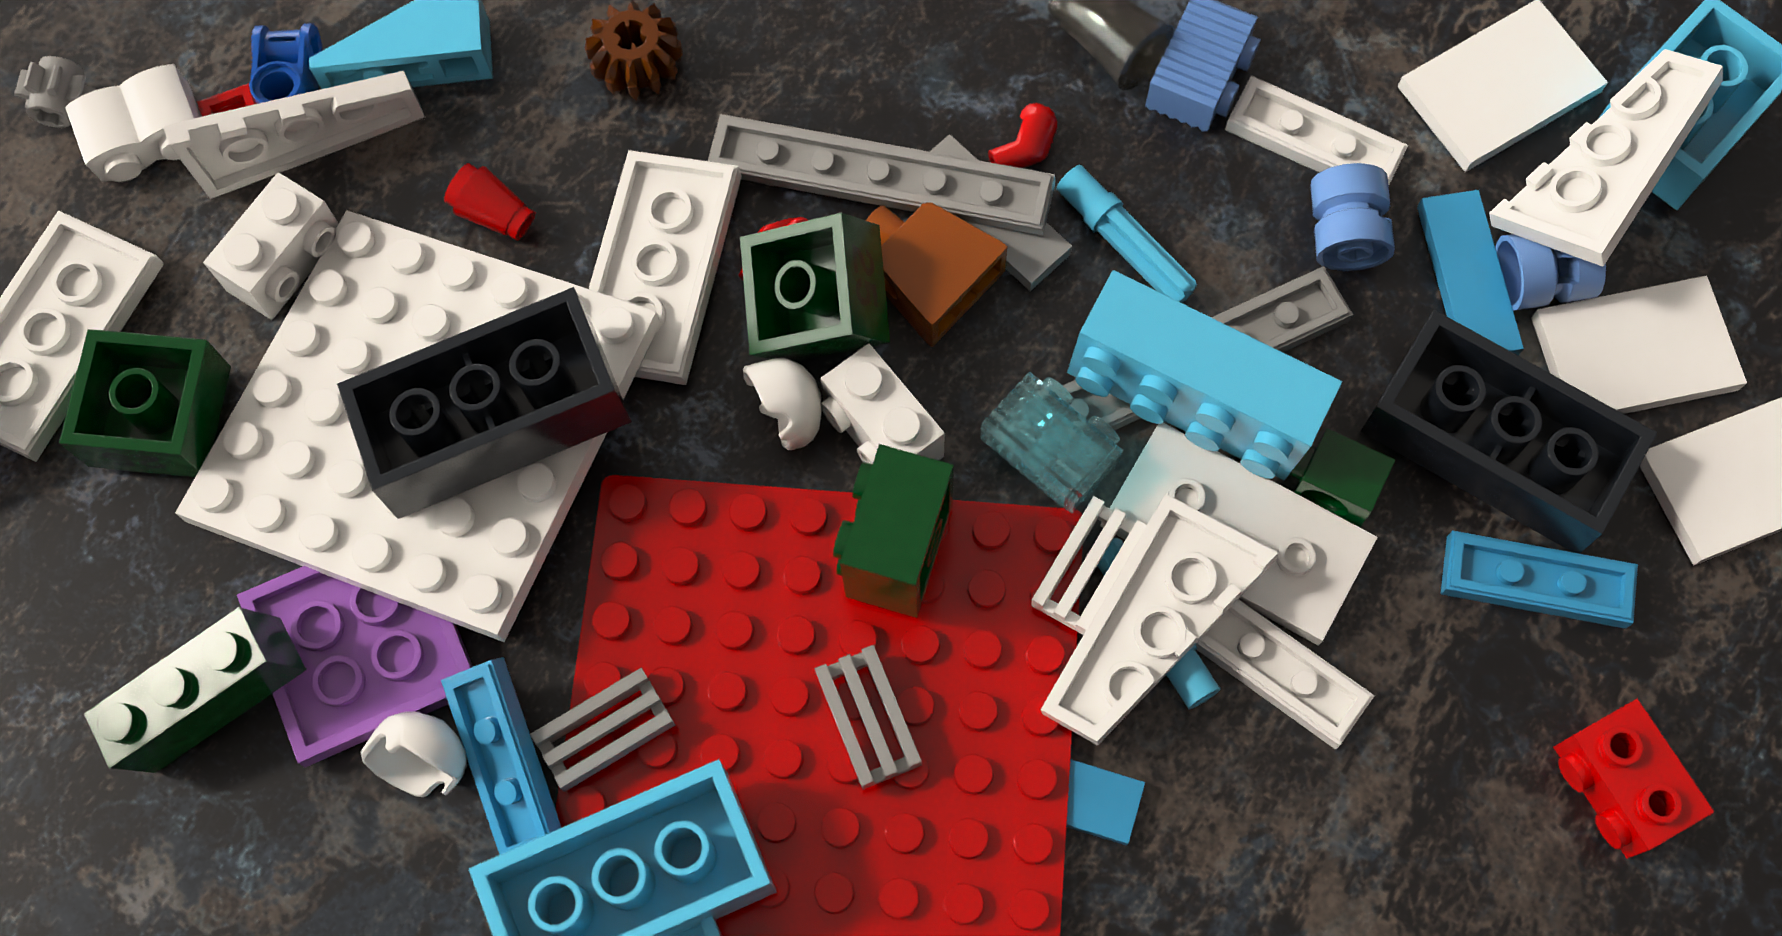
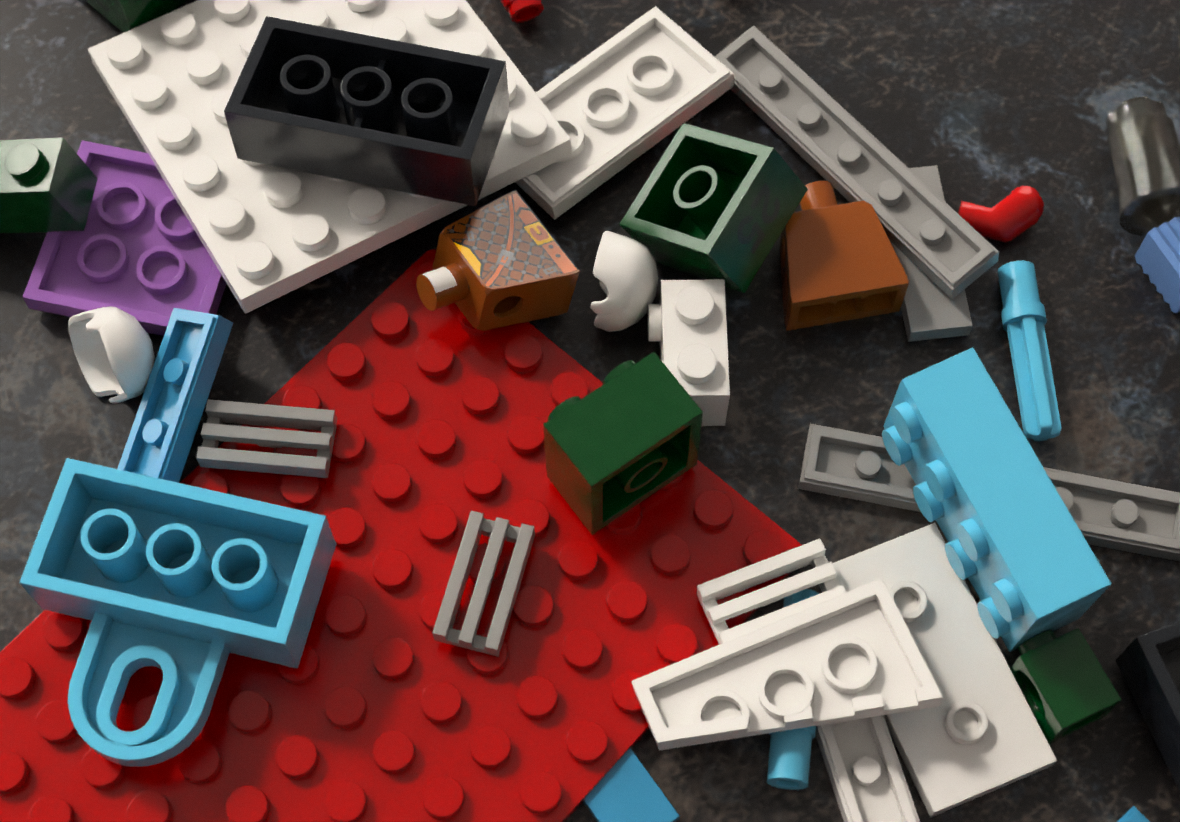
camera: 35 degrees right, 5 degrees down
clear light blue brick [980,372,1124,514] -> none
none -> dark orange torso [417,191,580,331]

